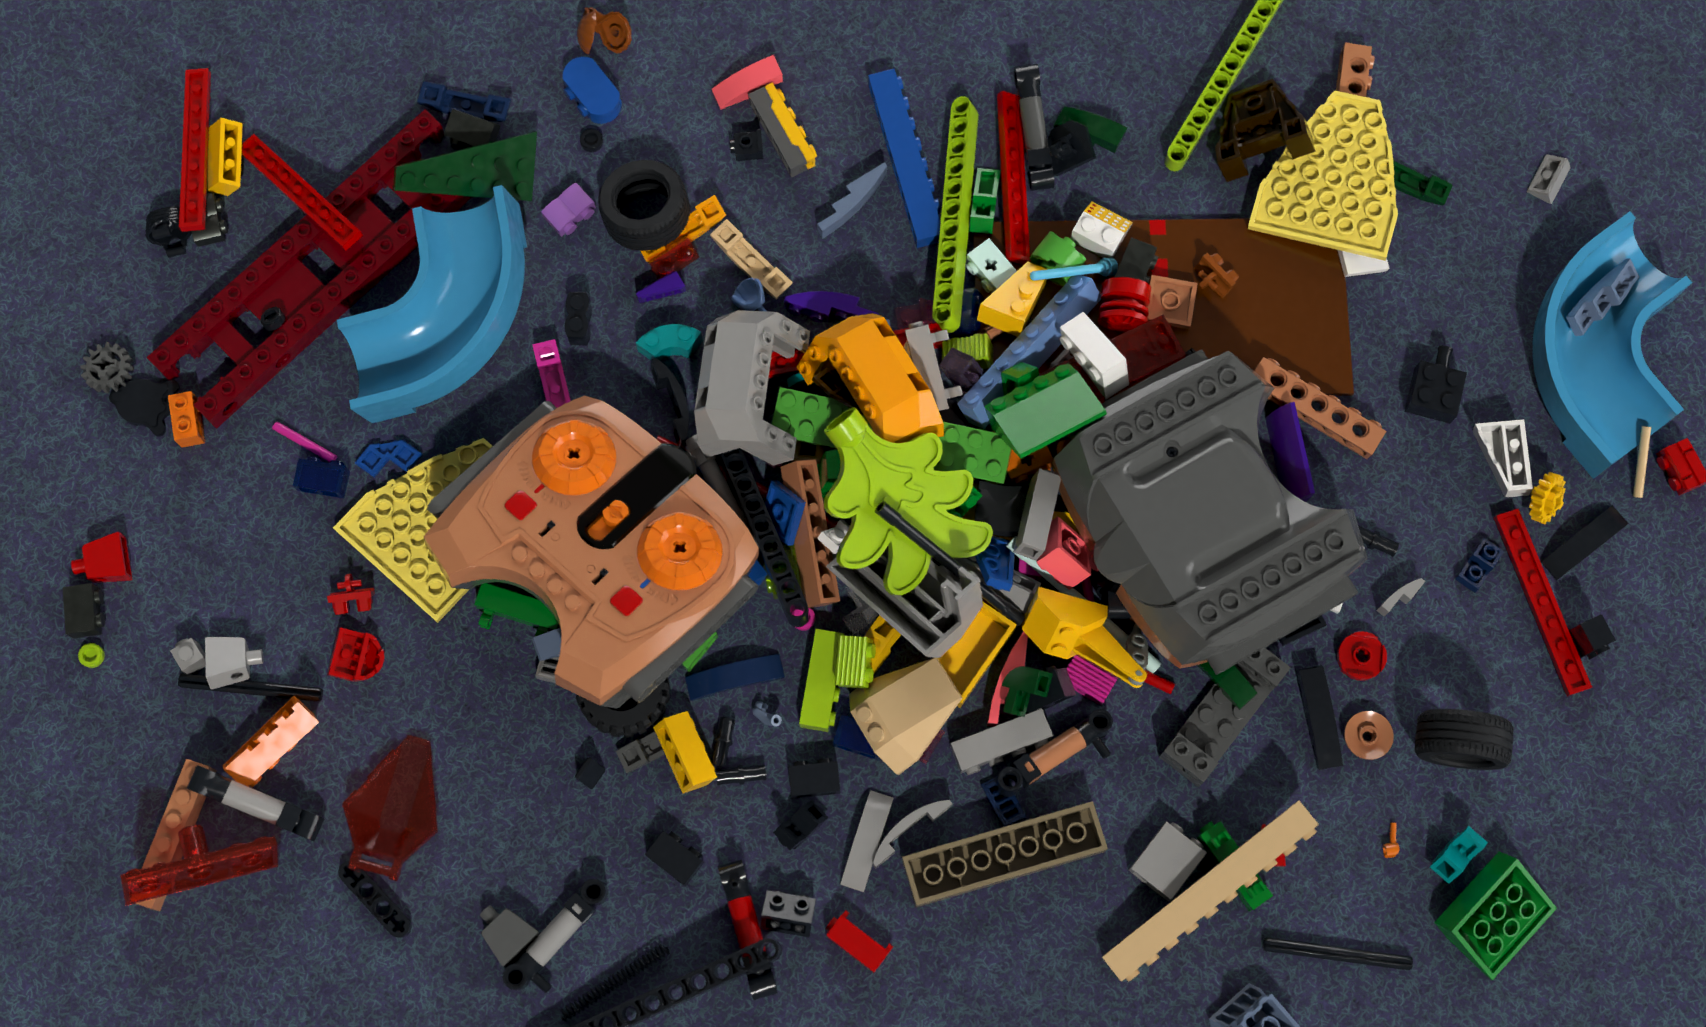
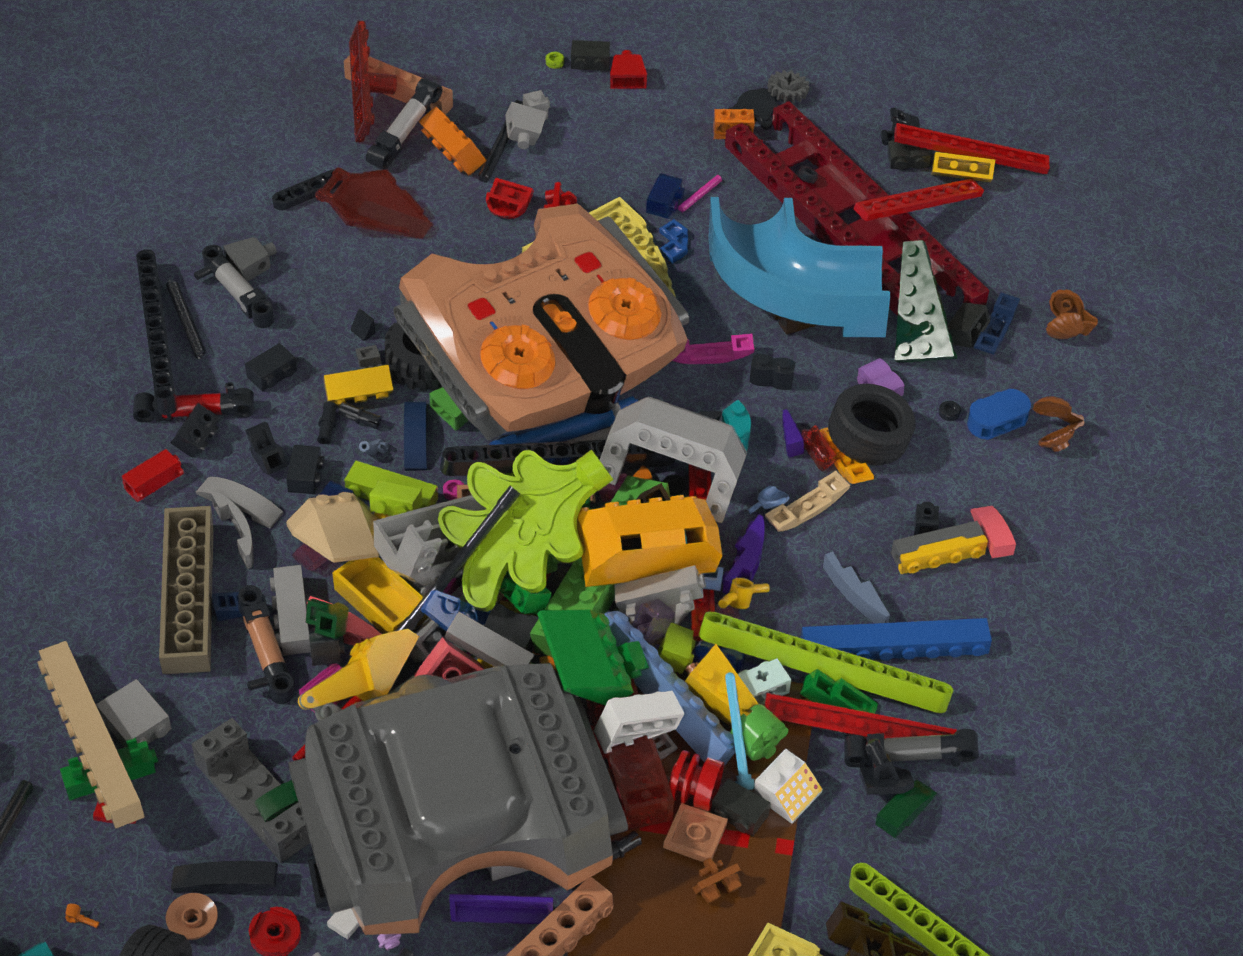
camera: 100 degrees right, 25 degrees down
none -> yellow piece [718,578,770,609]
none -> dark orange animal [1046,289,1098,339]

